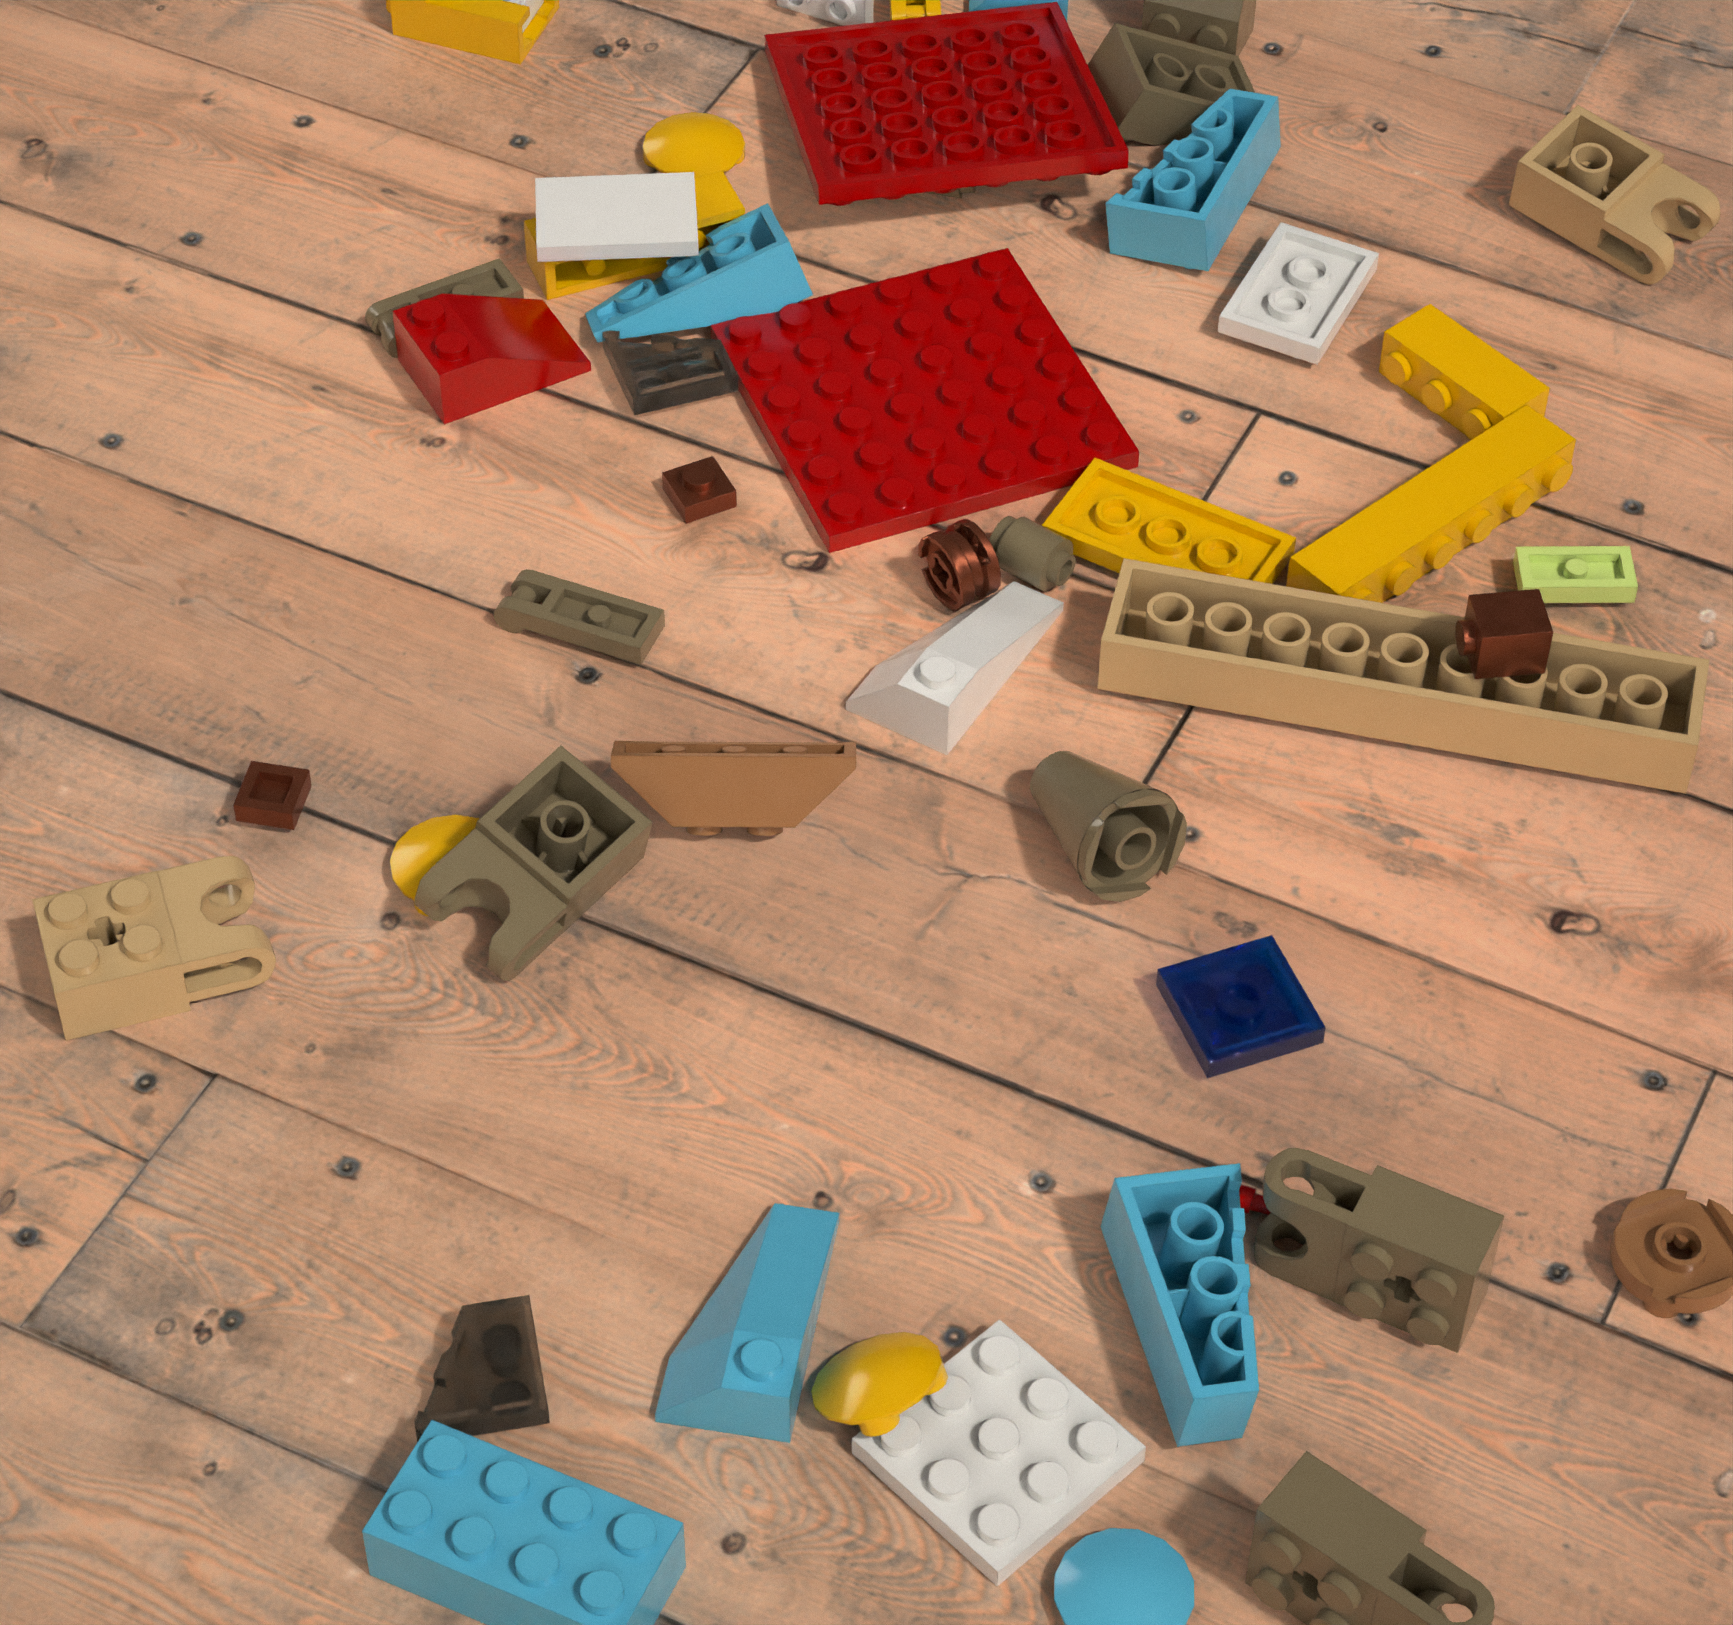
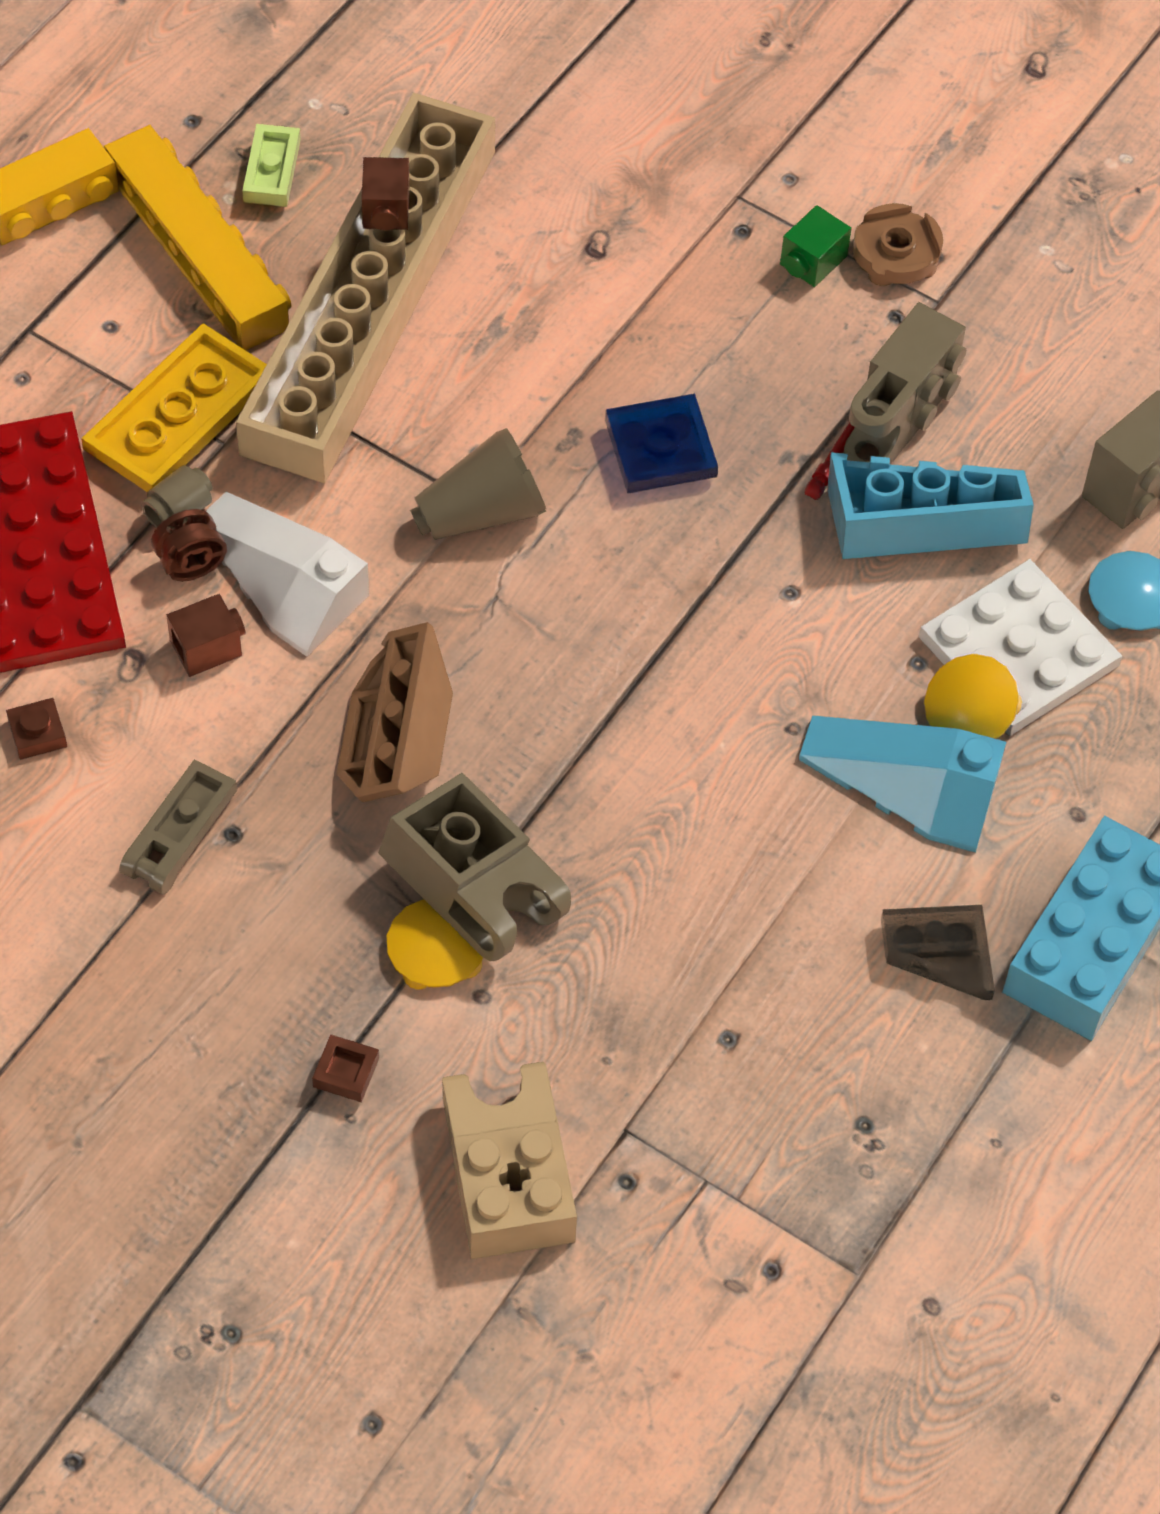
camera: 85 degrees left, 10 degrees up
none -> copper brick [166,593,246,677]
none -> green brick [780,205,852,288]

